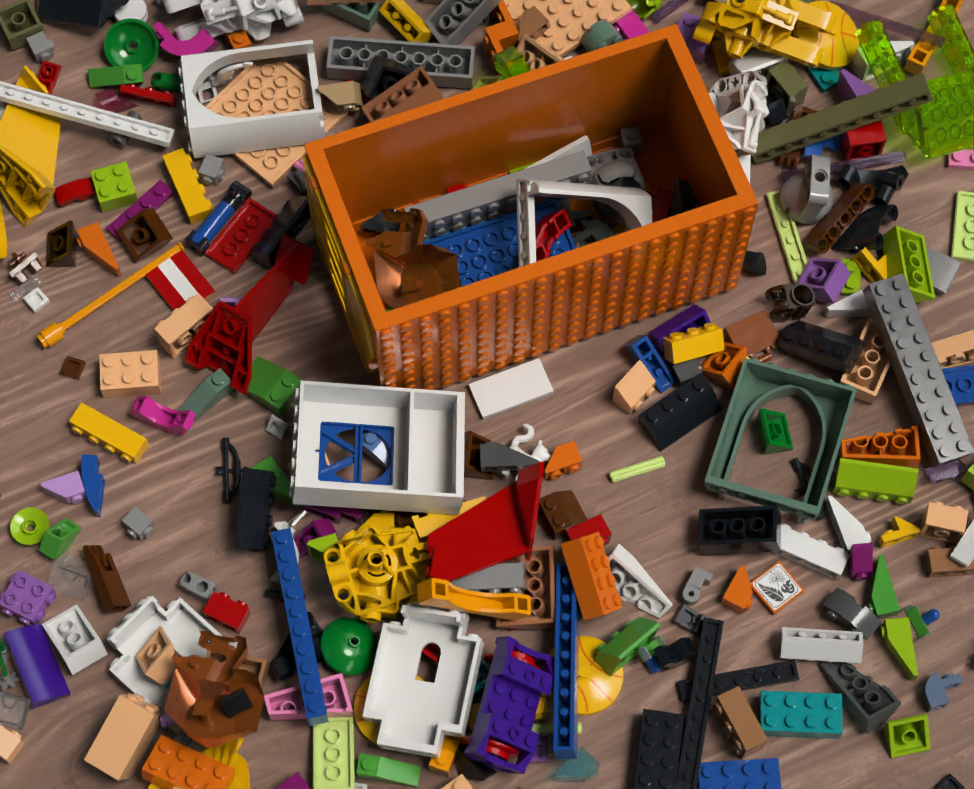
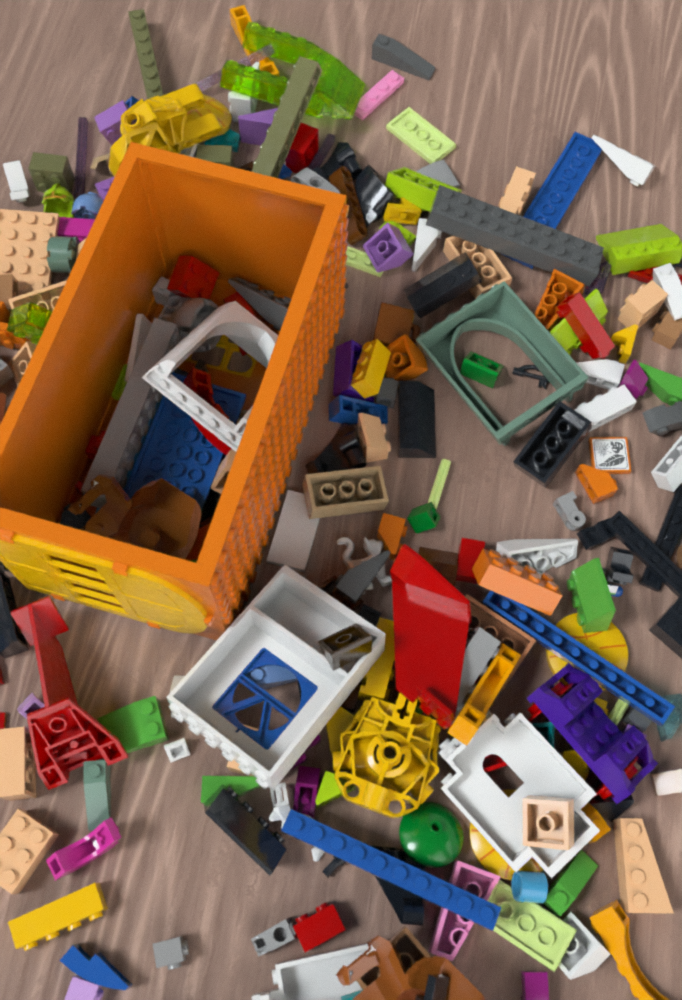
camera: 55 degrees left, 0 degrees up
black piece [215,437,248,504] -> none
pearl dark grey brick [572,220,615,248] -> none
dark brown piece [765,283,816,321] -> none
none -> medium blue cylinder [71,192,104,219]
none -> red brick [167,256,219,299]
none -> tan brick [302,466,389,519]
none -> black panel [305,423,367,474]
none -> dark brown slope [318,623,372,671]
none -> black tile [358,604,382,626]
none -> green panel [407,502,441,534]
none -> dark azure piece [511,870,548,903]
none -> light nougat brick [523,795,574,850]
none -> red brick [556,292,615,359]

